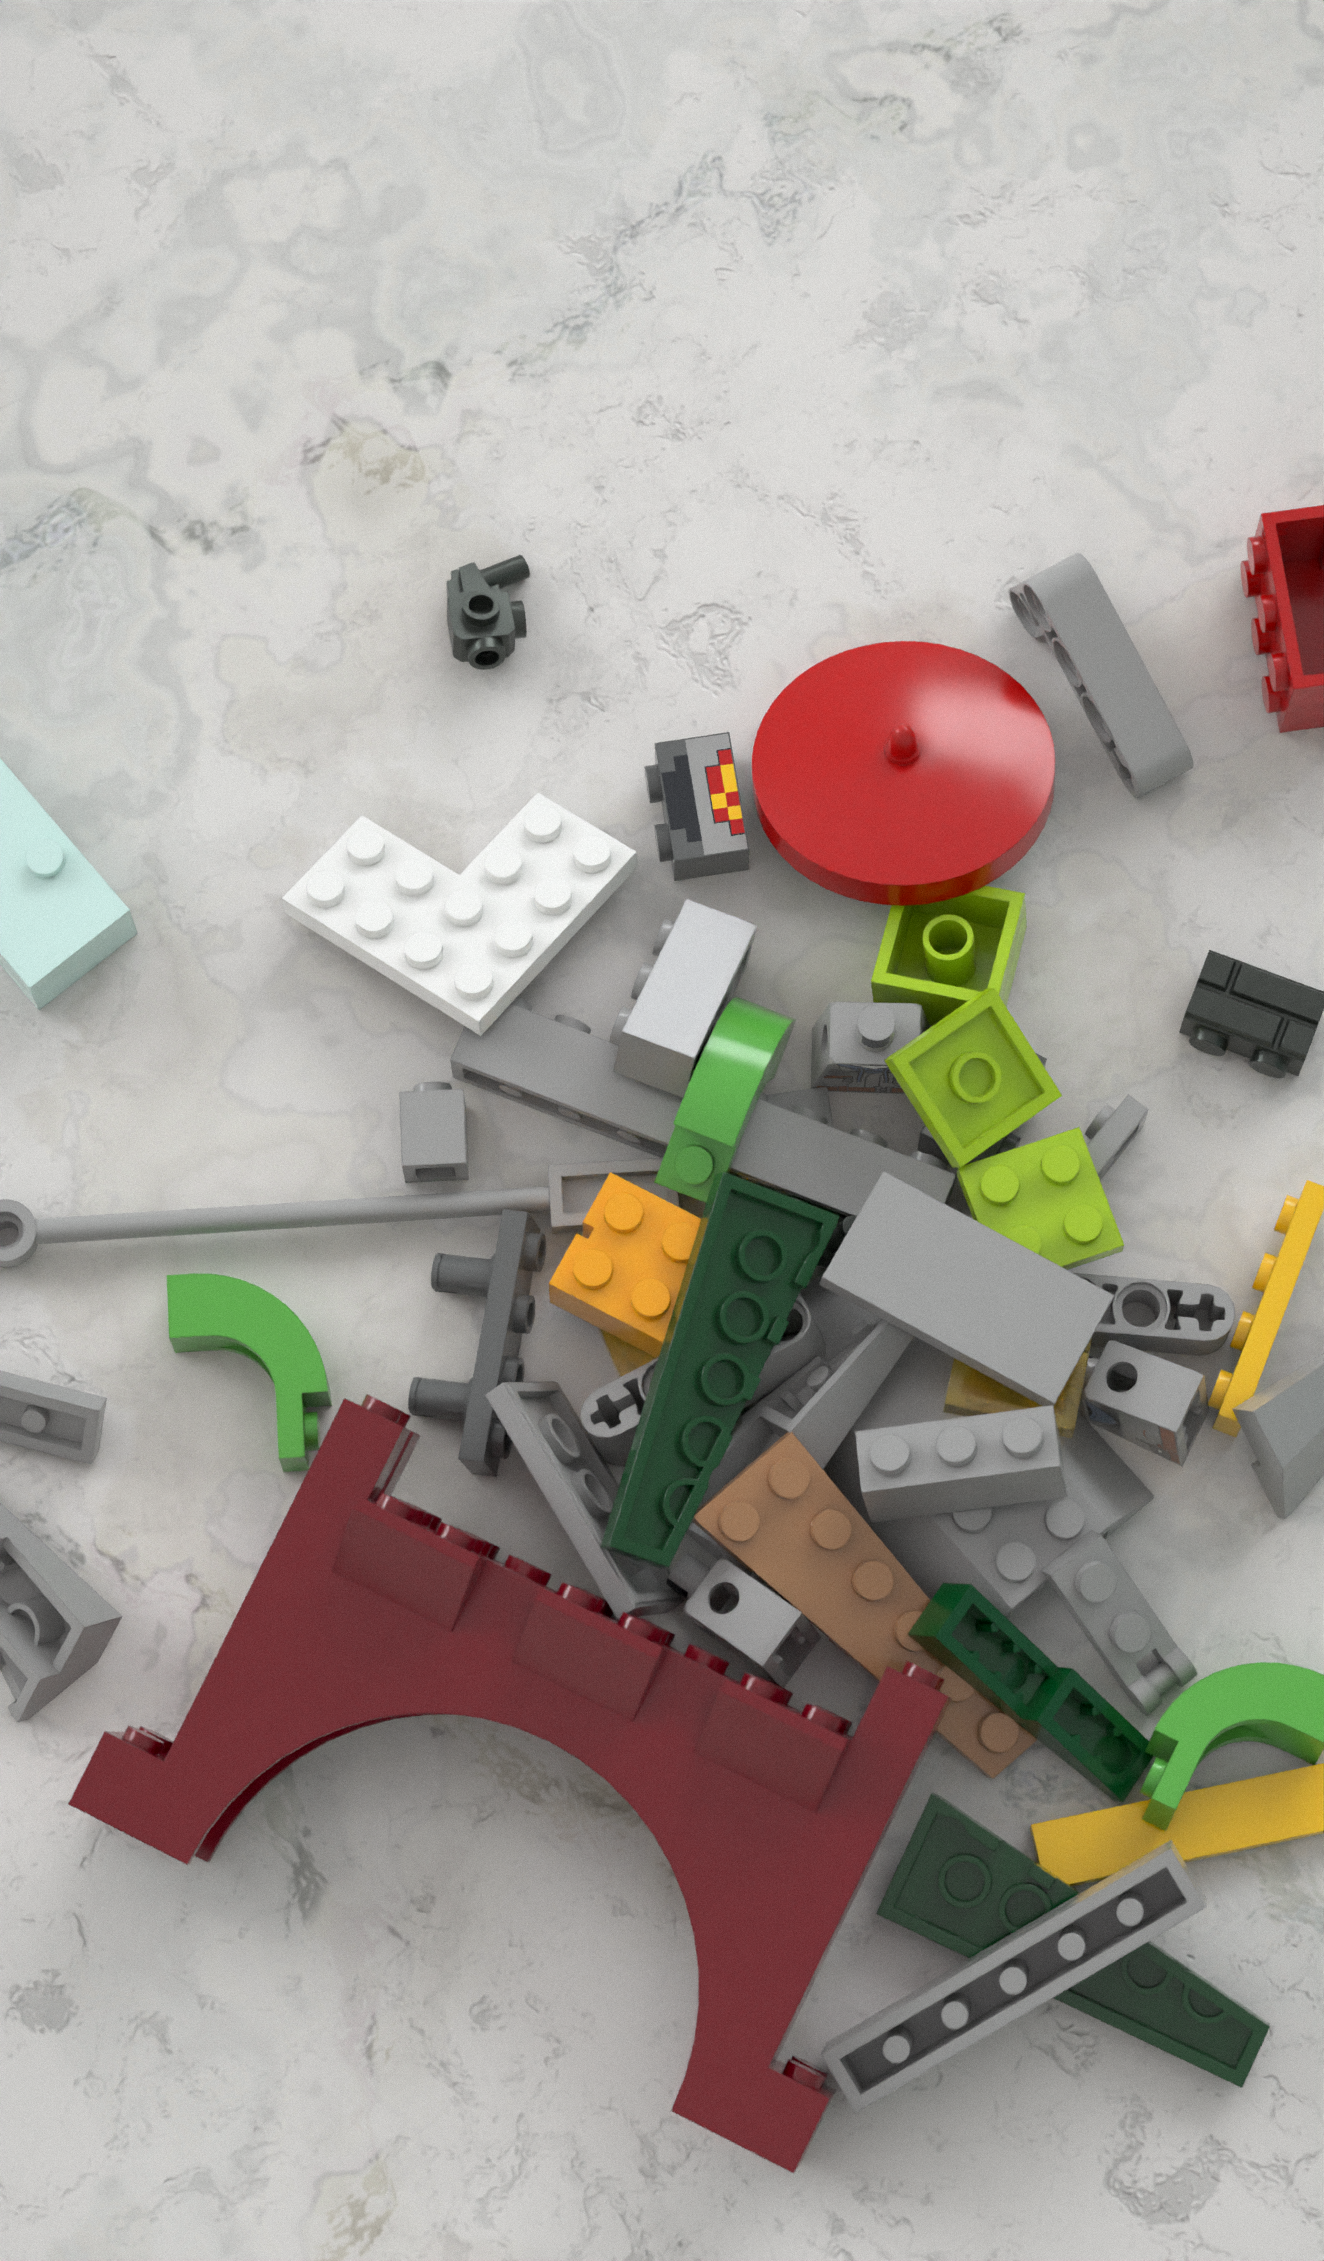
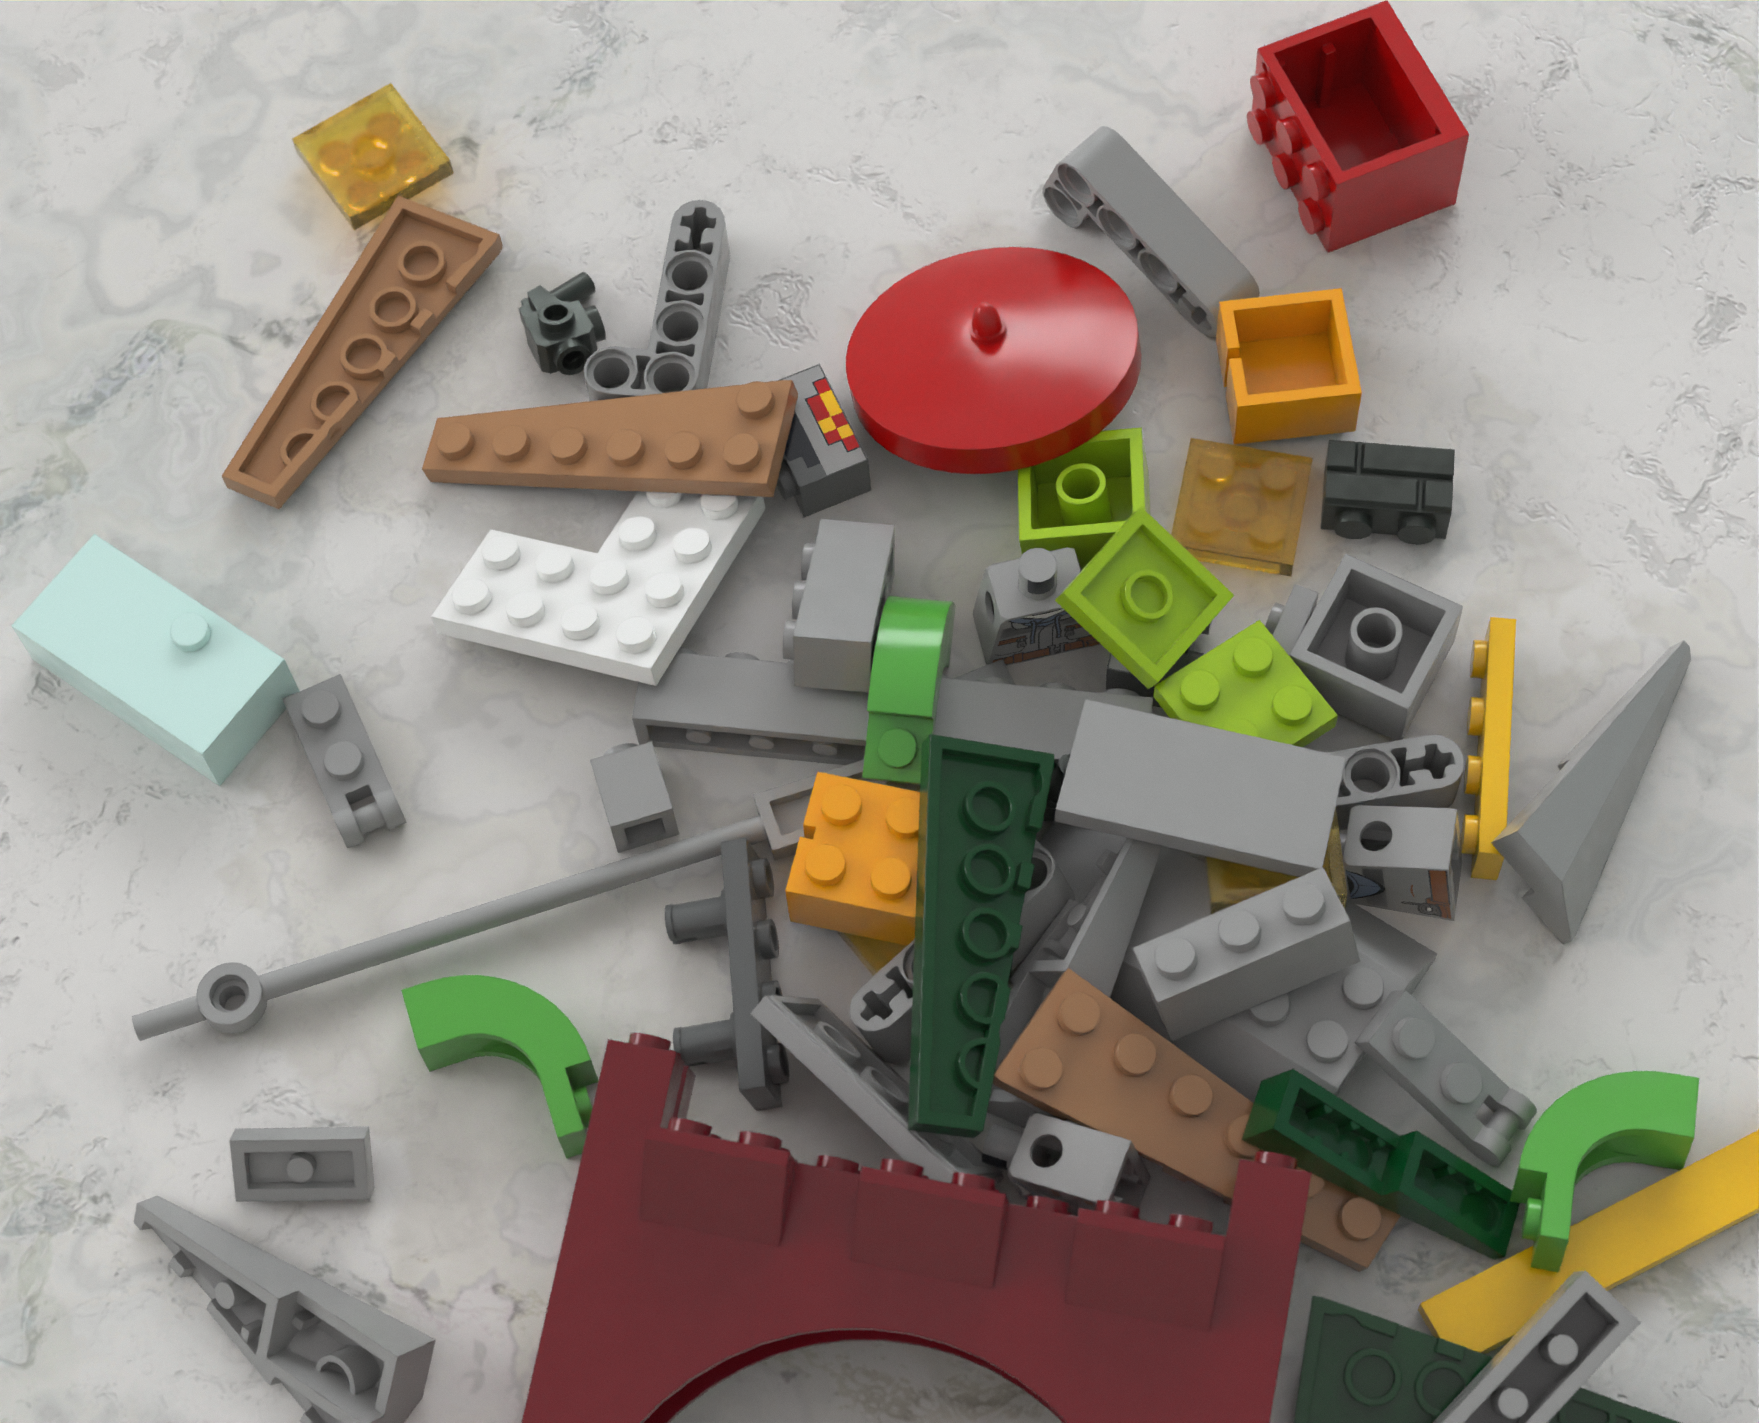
camera: 10 degrees left, 10 degrees down
none -> medium nougat wing [222,196,503,509]
none -> light grey plate [282,674,407,849]
none -> clear yellow plate [292,83,454,230]
none -> medium nougat wing [422,380,799,497]
none -> light grey beam [584,200,730,401]
none -> clear yellow plate [1171,438,1313,577]
none -> light orange piece [1216,288,1362,445]
none -> light grey brick [1289,554,1463,740]

